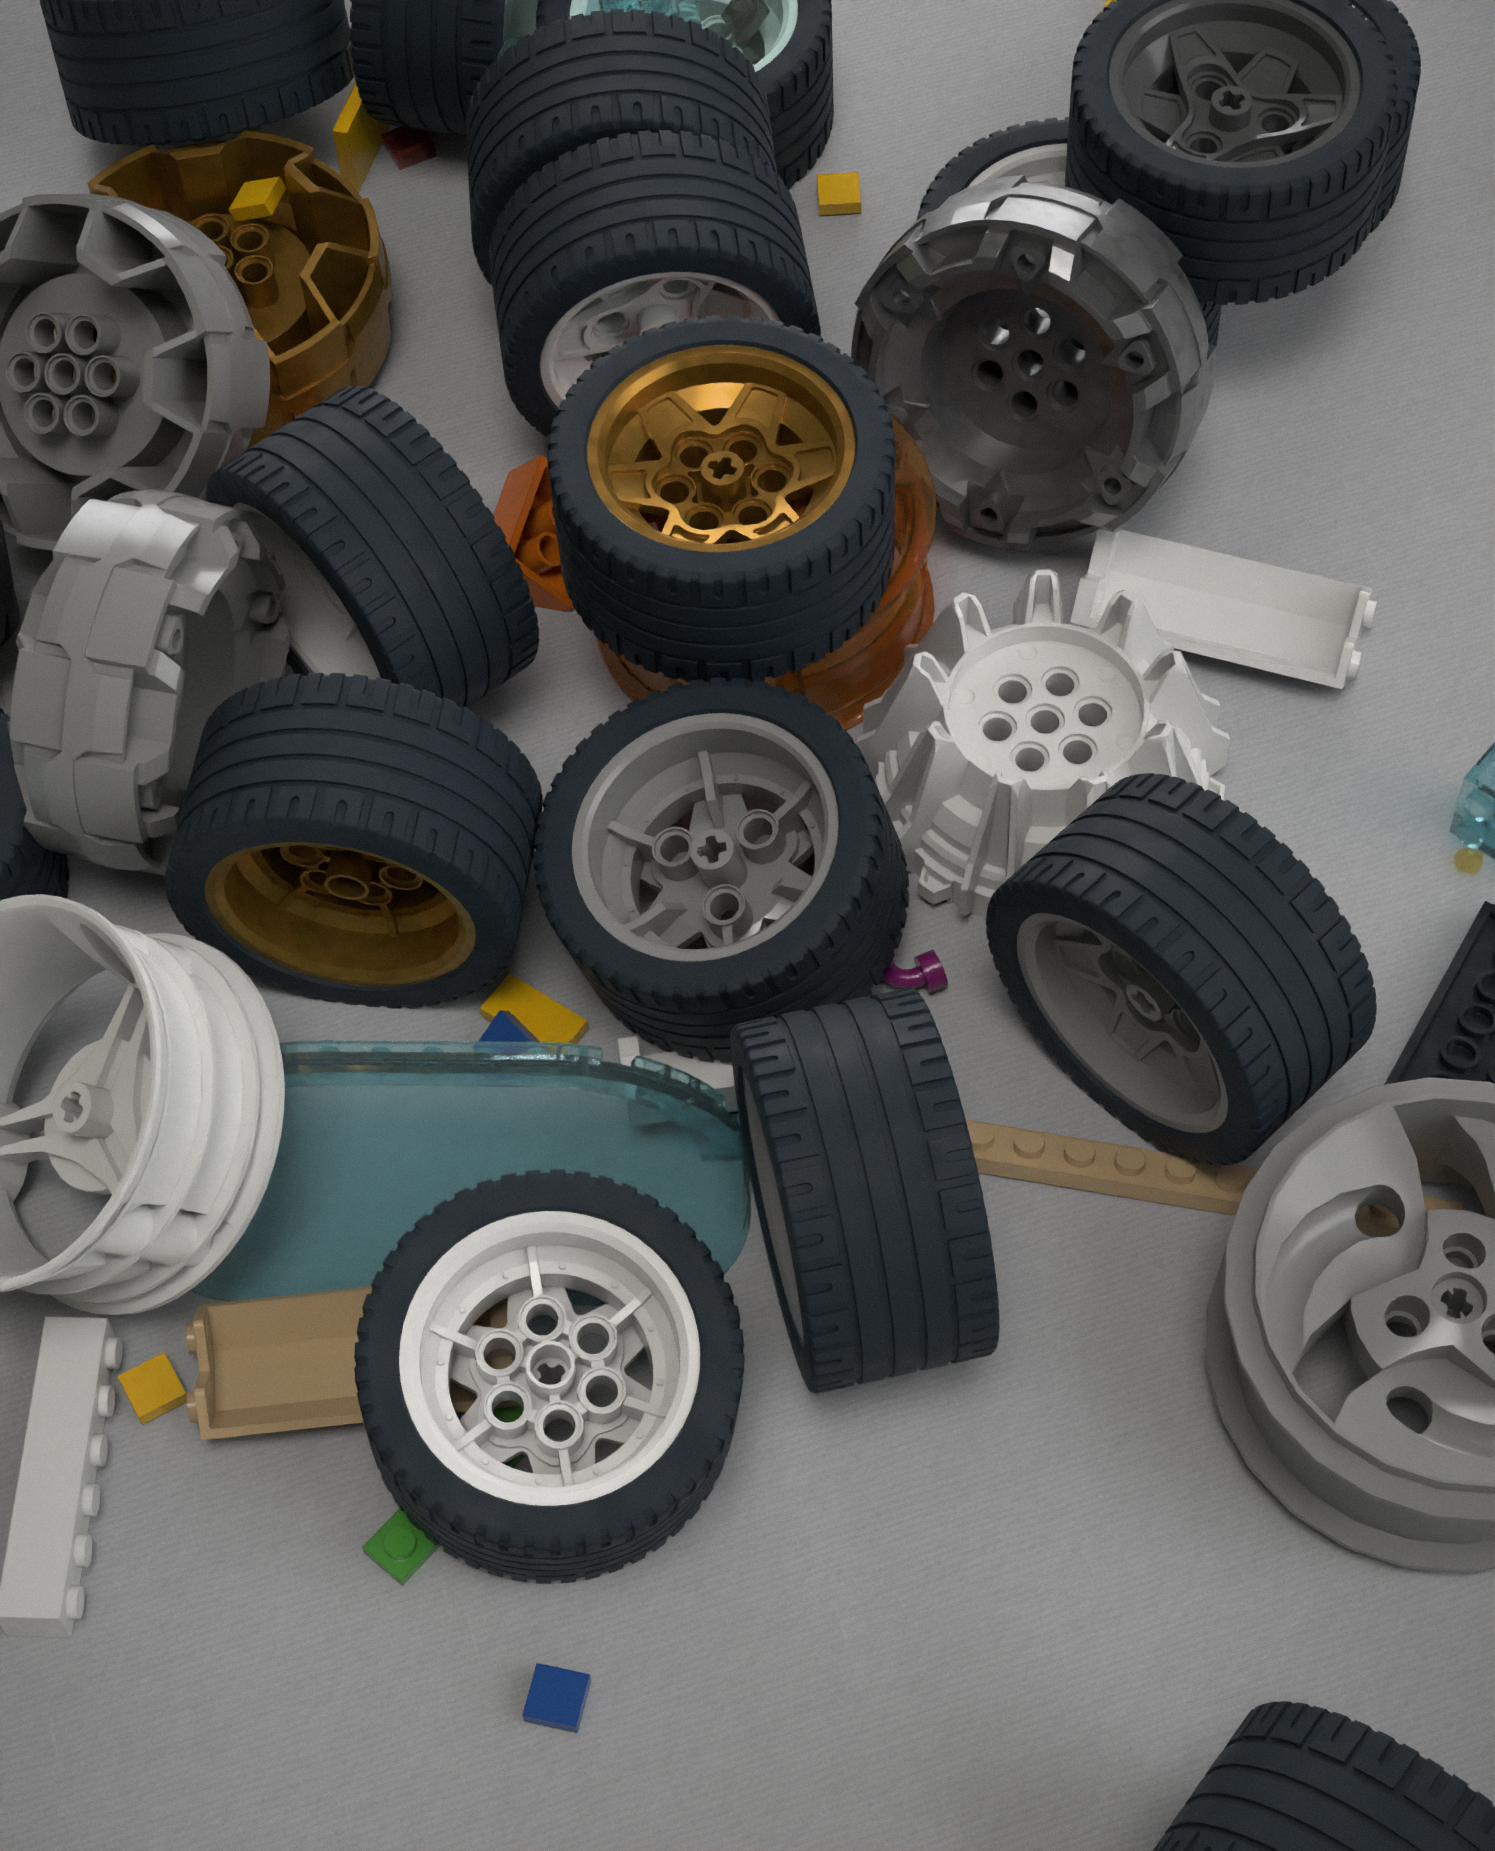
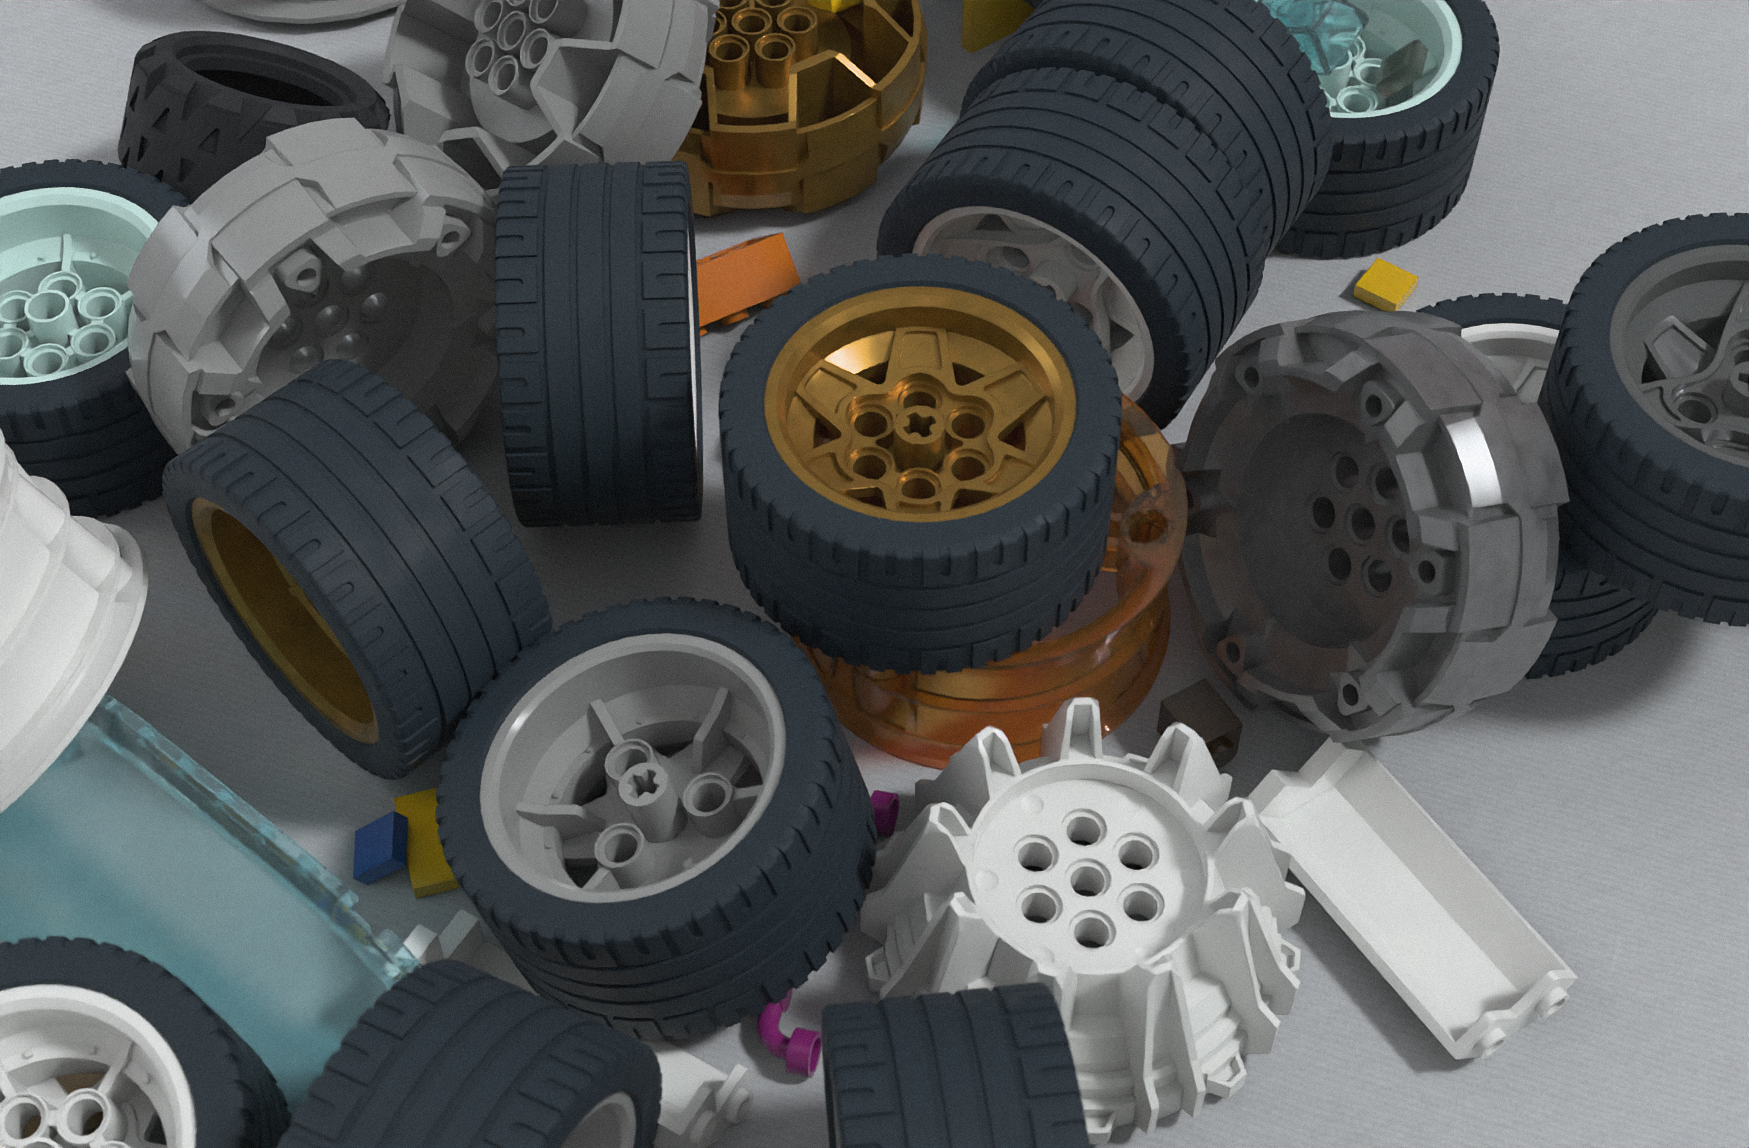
camera: 35 degrees right, 5 degrees down
none -> dark brown brick [1156,678,1243,769]

